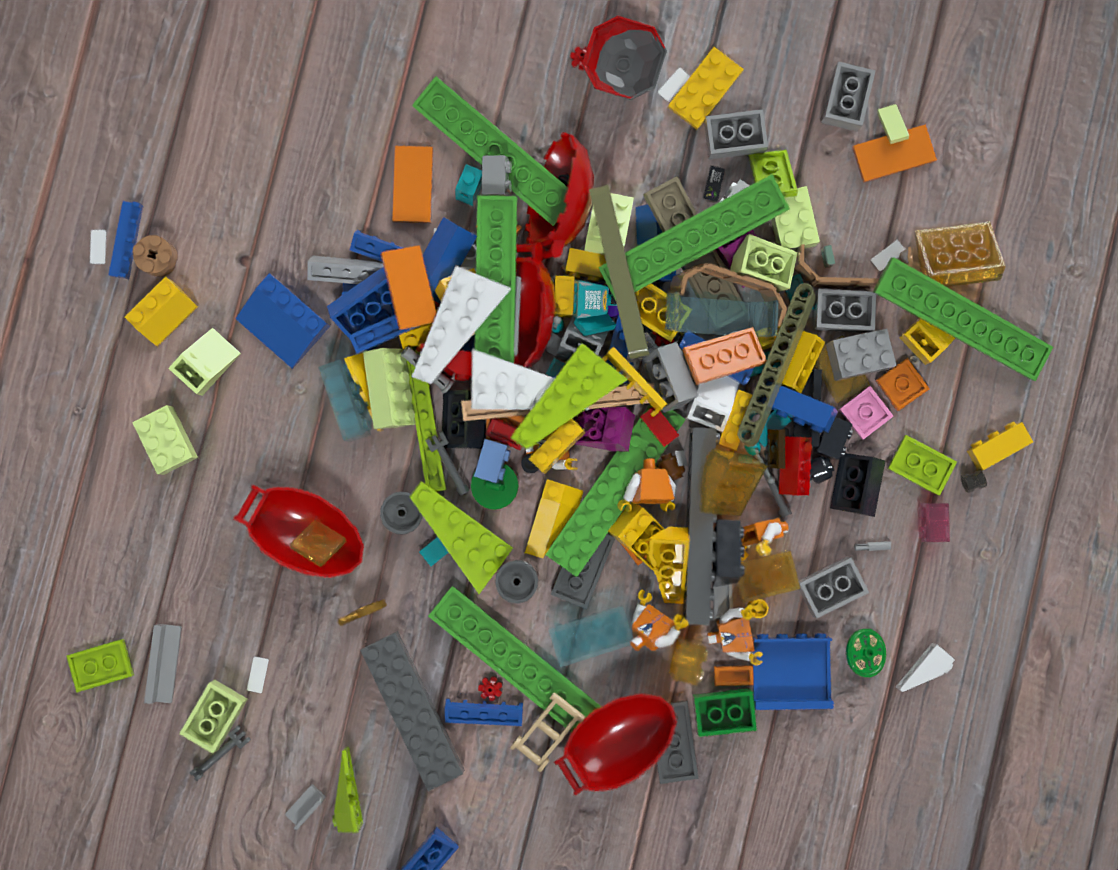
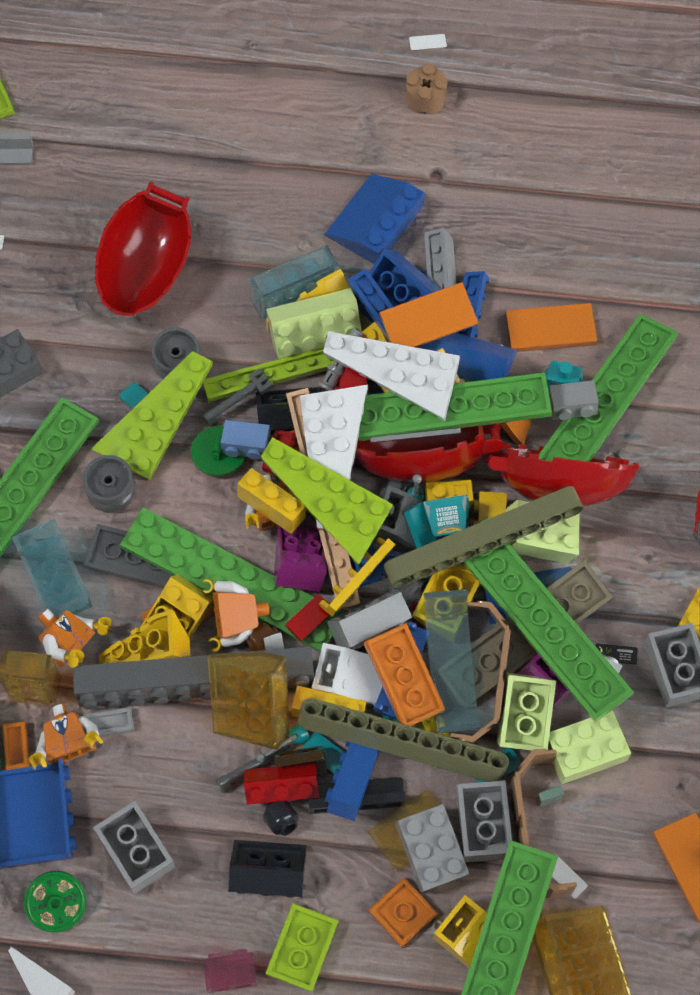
camera: 80 degrees right, 20 degrees down
blue hinge [108,201,143,280] -> none
yellow slope [125,277,198,347] -> none
yellowish green brick [132,405,198,475] -> none
yellowish green slope [168,328,241,396] -> none
clear yellow tile [290,520,346,567] -> none
pearl gold piece [337,599,387,626] -> none
yellow wedge [525,479,584,558] -> none
black slope [713,520,744,587] -> none
clear yellow brick [736,550,800,603] -> none
torso [741,518,789,561] -> none
yellow wheel [747,598,769,618] -> none
lime tile [749,150,798,198] -> none
yellow brick [781,331,825,393] -> none
black brick [814,417,853,460] -> none
bright pink plate [838,386,893,440] -> none
light grey pin [854,541,891,551] -> none

